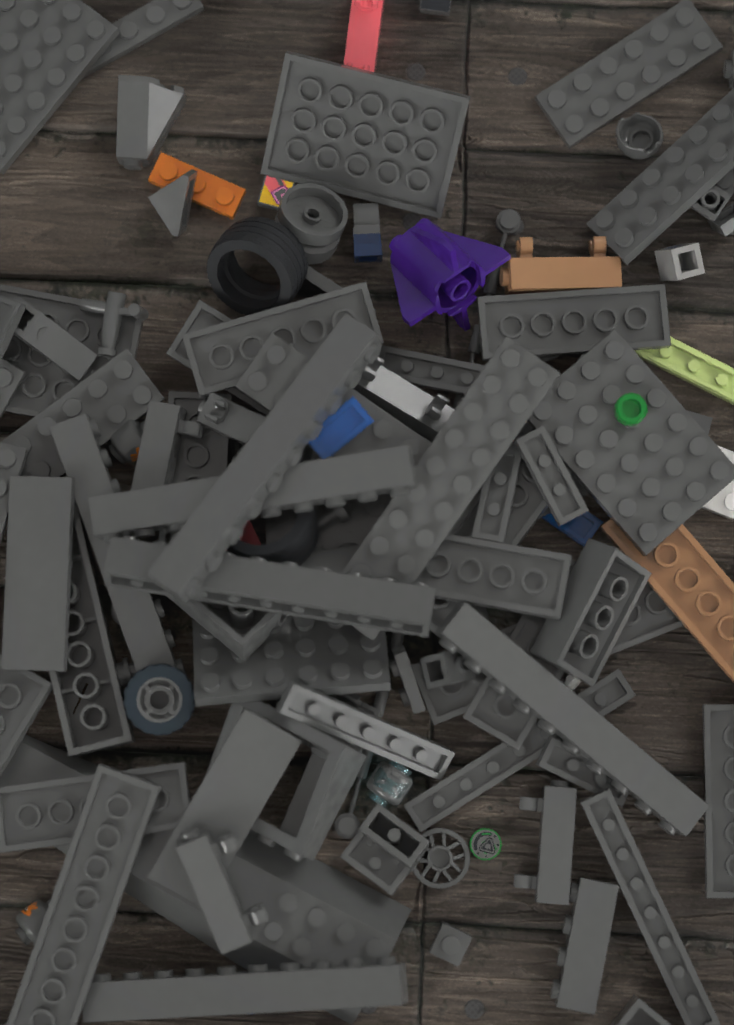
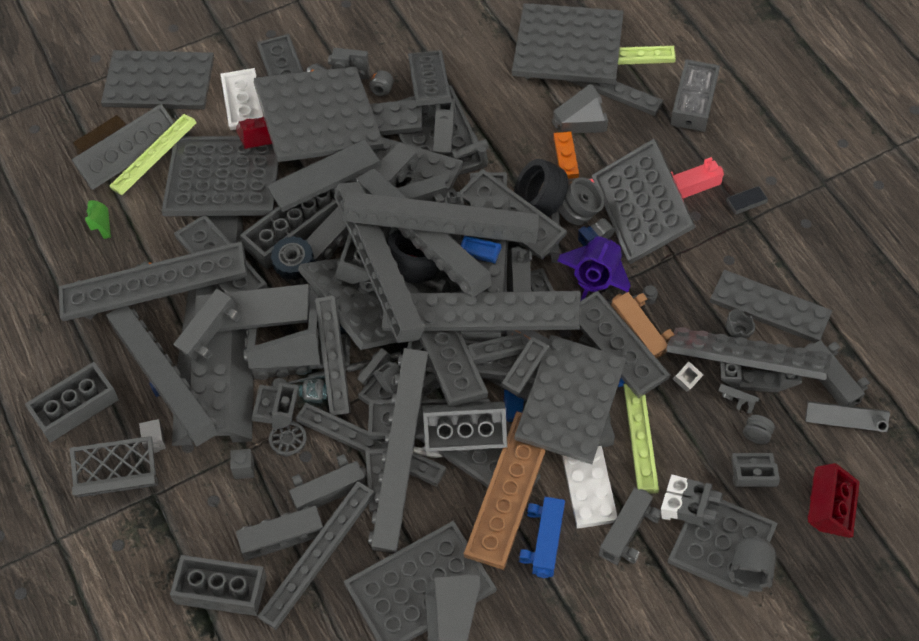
camera: 60 degrees right, 25 degrees down
dark grey slope [148,169,198,237] -> none
tile [469,828,502,860] -> none
green tile [614,393,647,426] -> none

